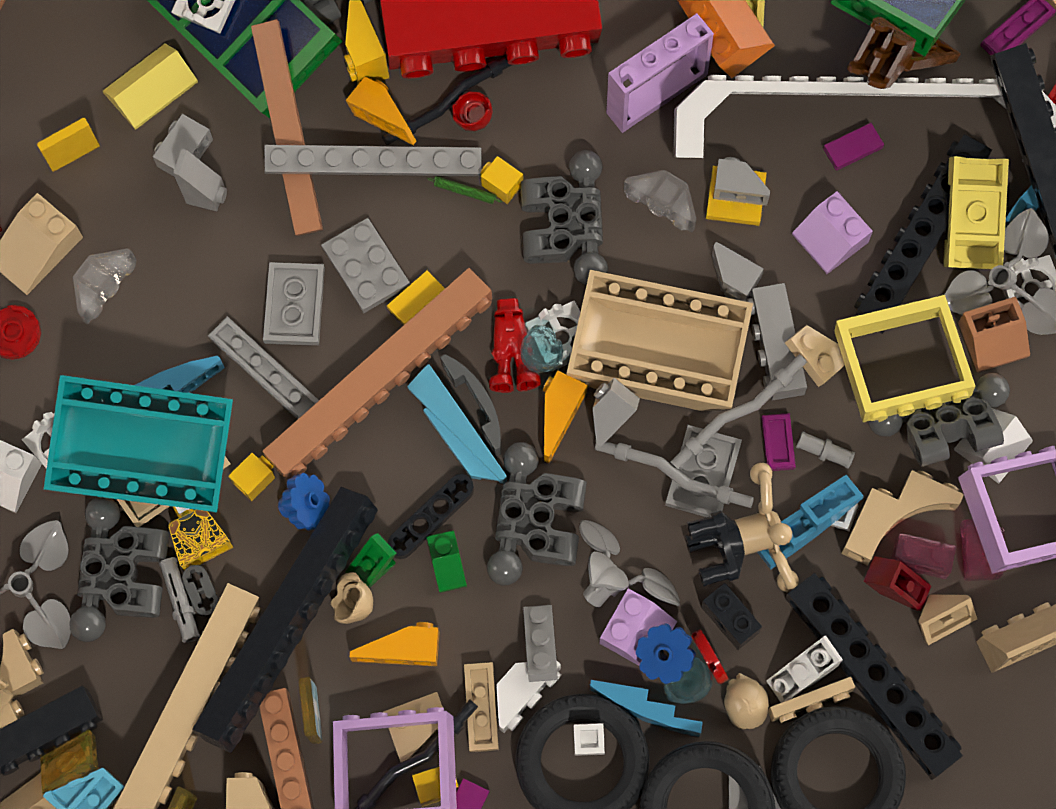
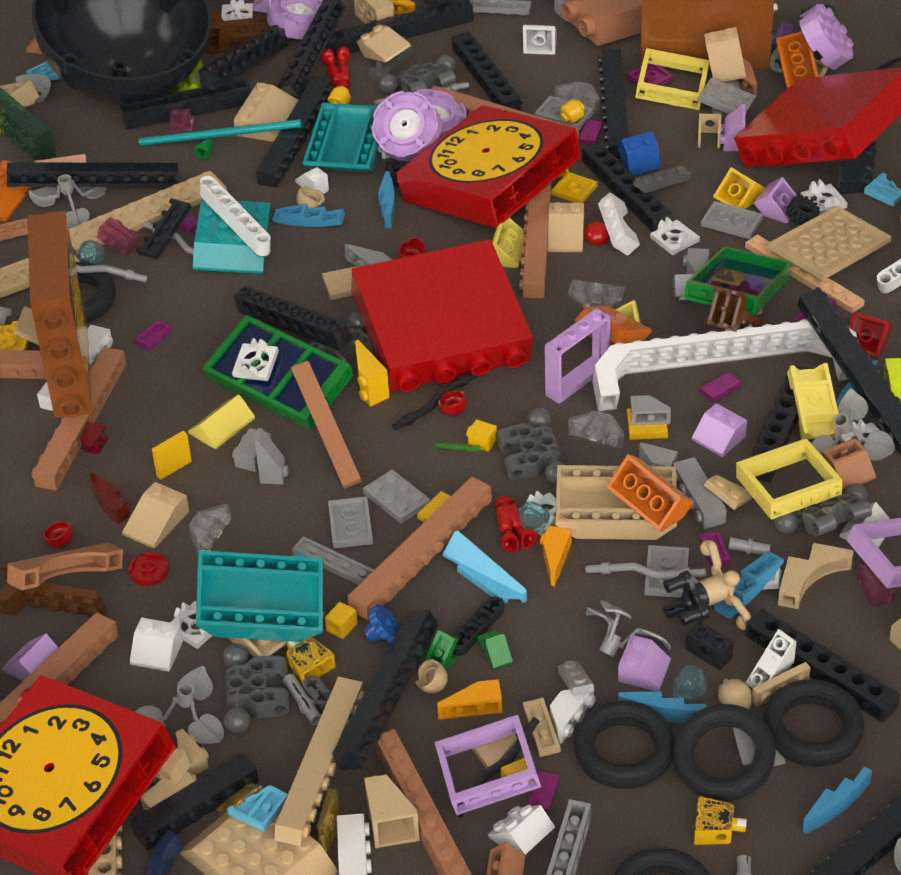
camera: 10 degrees left, 30 degrees down
light grey plate [264,145,482,176] -> none
clear yellow tile [299,677,323,744] -> none
light orange slope [345,77,417,145] -> none
dark grey slope [440,355,501,457] -> none
dark grey connector [487,442,587,586] -> none
white plate [574,724,605,756] -> none
light grey slope [593,378,640,447] -> none
blue plant [636,623,696,684] -> none
light grey bar [670,354,807,469] -> none
red tile [691,629,729,684] -> none
dark red slope [863,556,931,611] -> none
clear pink brick [891,533,956,579] -> none
tan slope [918,594,977,645] -> none
none -> orange slope [606,454,693,532]

